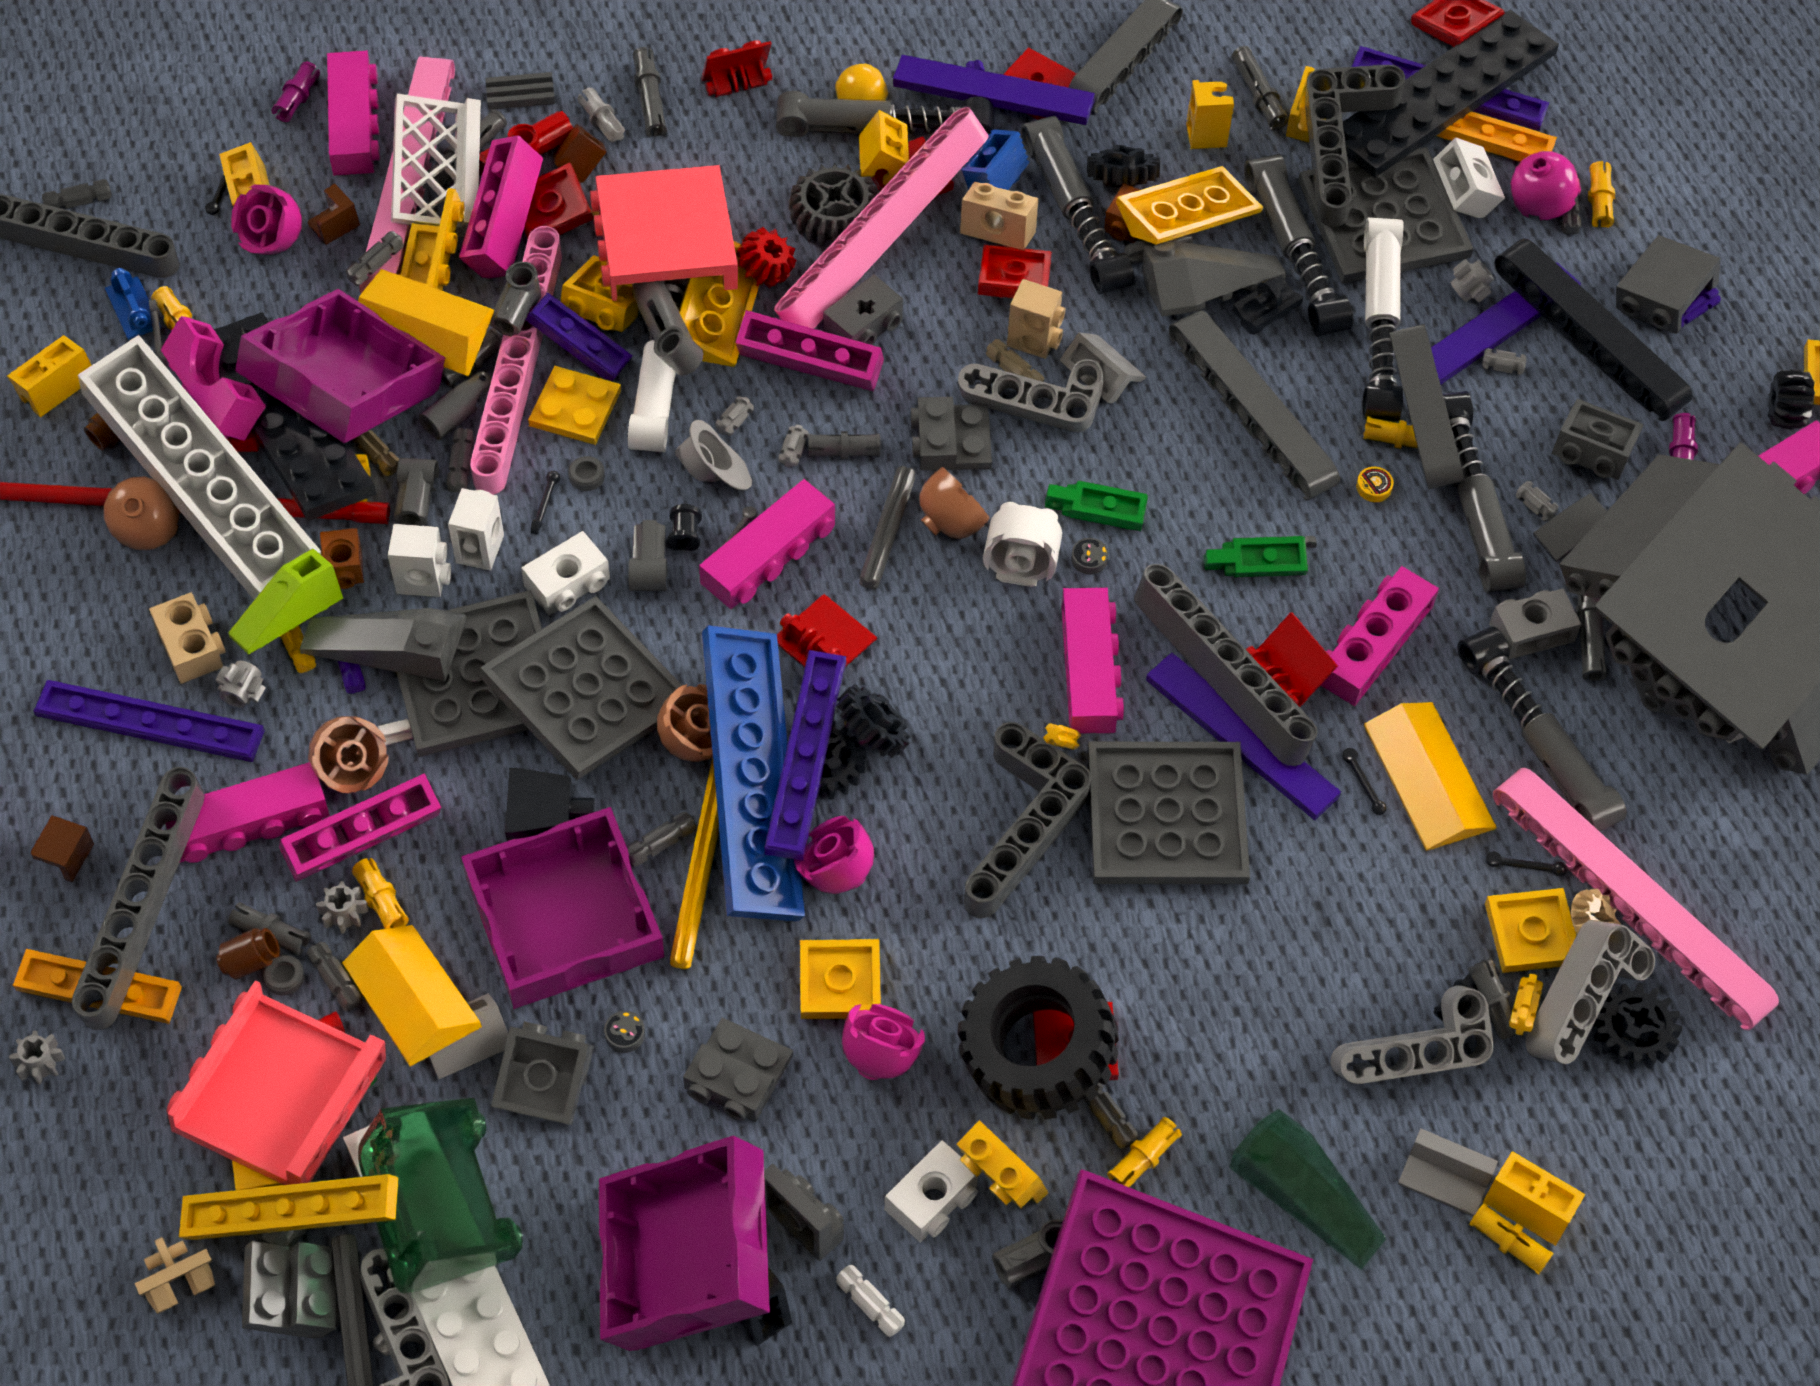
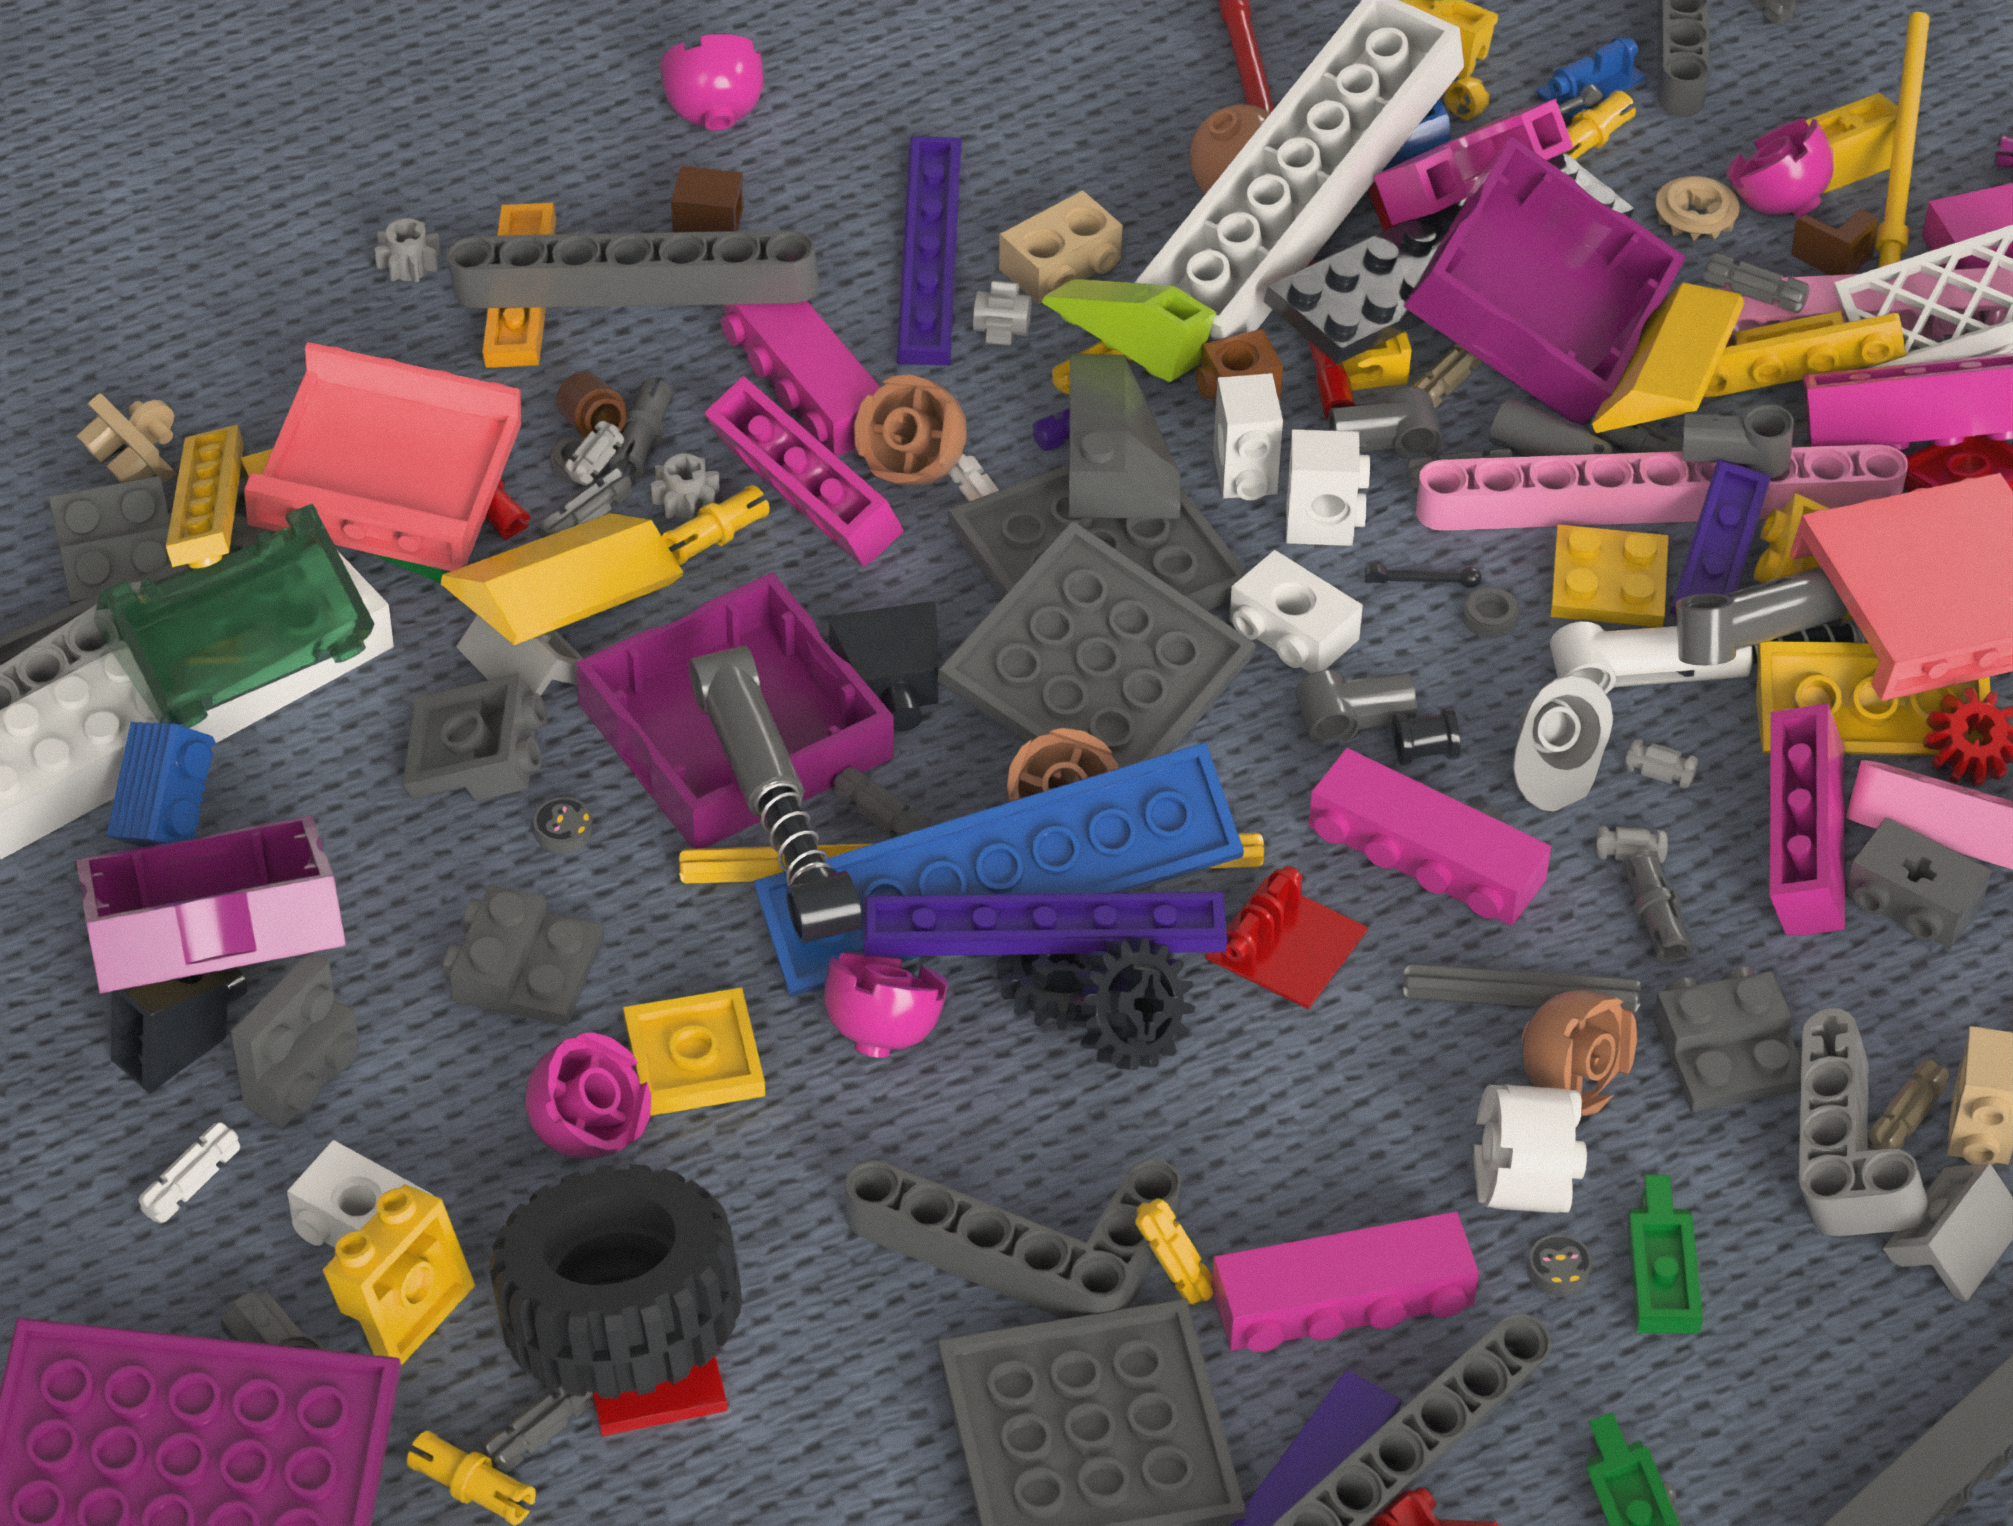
camera: 80 degrees right, 10 degrees down
none -> blue brick [106,721,216,847]
none -> light grey piece [564,421,624,486]
none -> piece [688,645,862,945]
none -> tan gear [1654,176,1739,242]
none -> yellow bar [1875,12,1930,268]

